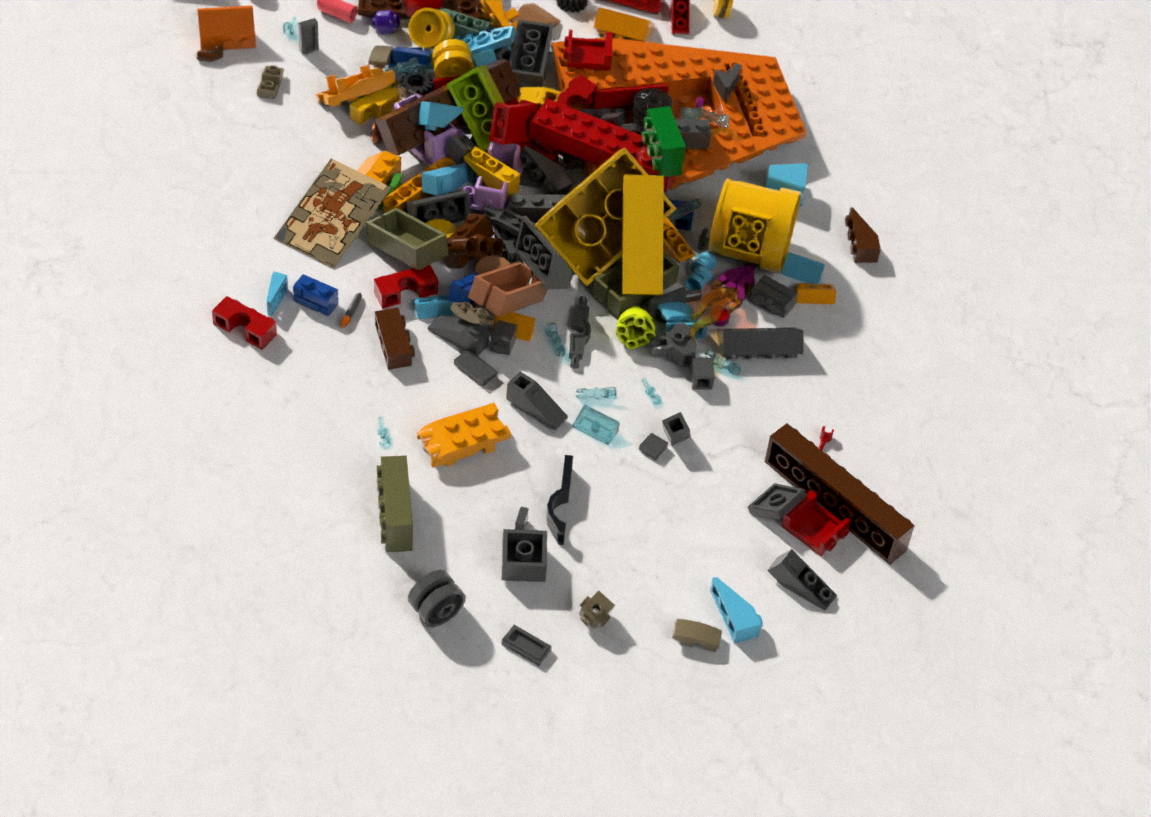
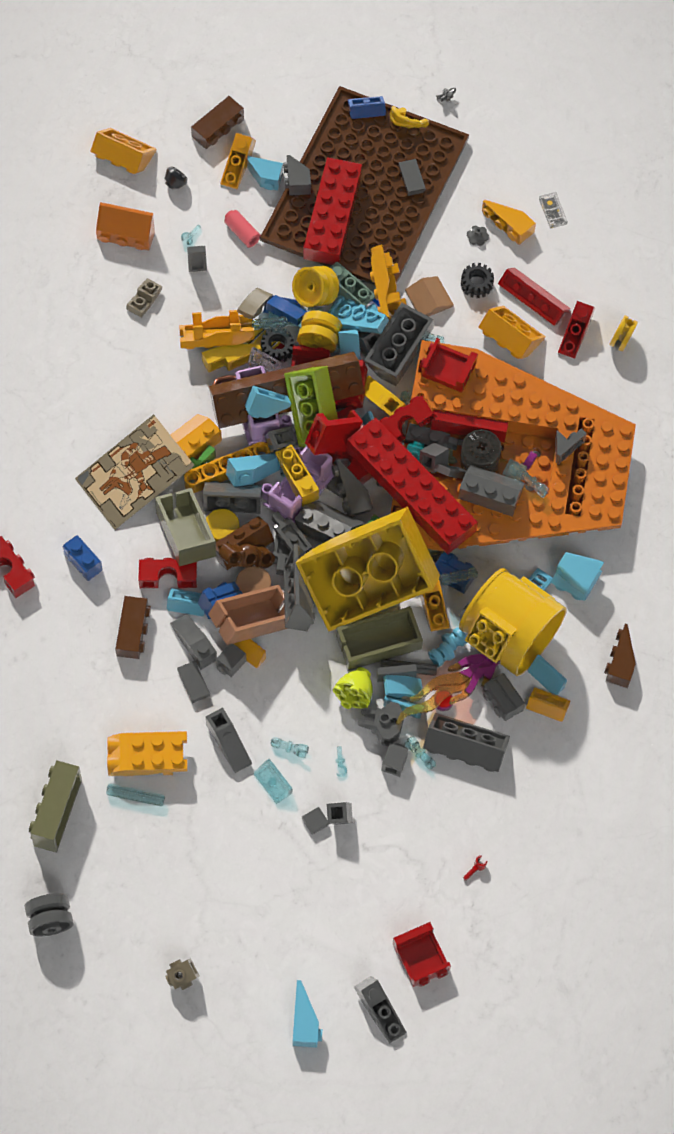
camera: 25 degrees right, 15 degrees up
reddish brown arm [197,46,224,62] -> none
medium azure slope [267,272,288,316] -> none
dark grey piece [340,293,362,328] -> none
dark purple head [372,10,400,34] -> none
clear light blue hand [377,417,390,447] -> none
dark tan slope [450,302,494,324] -> none
dark grey brick [501,529,547,582] -> none
dark grey tile [501,625,552,666] -> none
dark grey tile [515,507,529,530] -> none
clear light blue piece [545,322,566,357] -> none
black piece [546,455,573,545] -> none
dark grey piece [569,296,591,369] -> none
yellow tile [622,175,664,296] -> none
green brick [642,106,686,177] -> none
dark tan slope [672,619,722,652] -> none
dark grey tile [748,483,807,520] -> none
reddish brown brick [764,423,915,564] -> none
none -> clear light blue axle [106,784,165,806]

